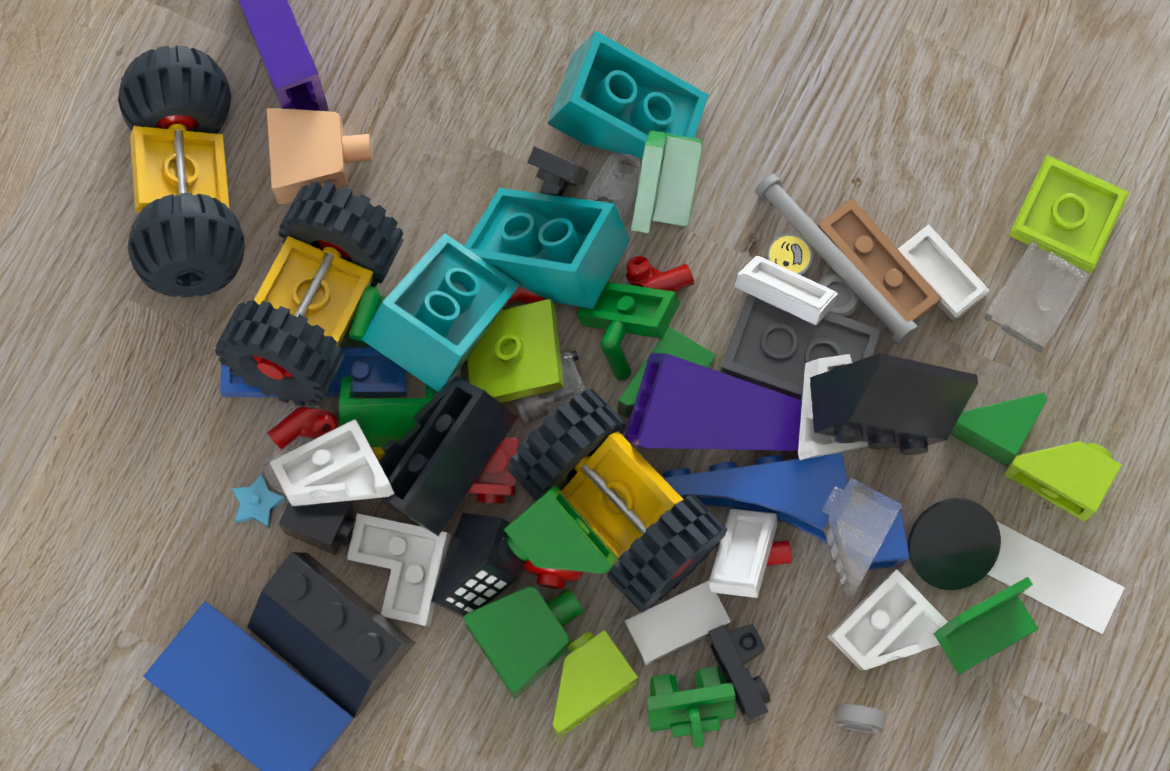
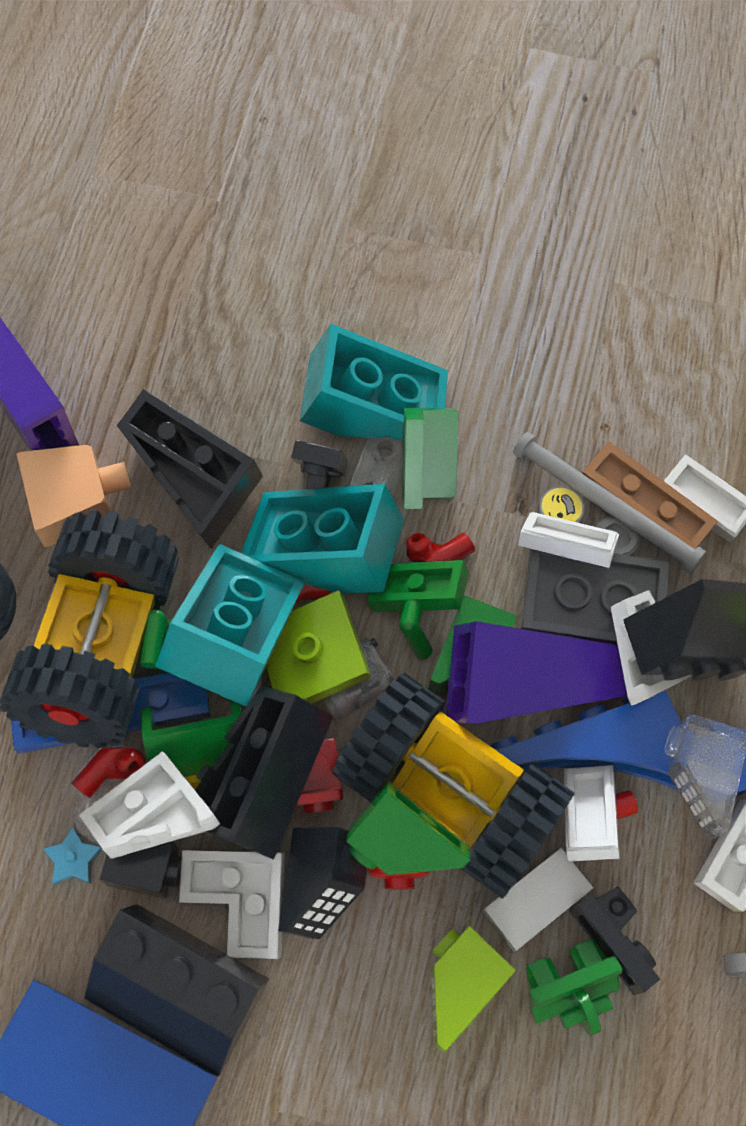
camera: 15 degrees left, 5 degrees down
green torso [463,585,584,700] -> none
none -> black wedge [117,389,263,549]

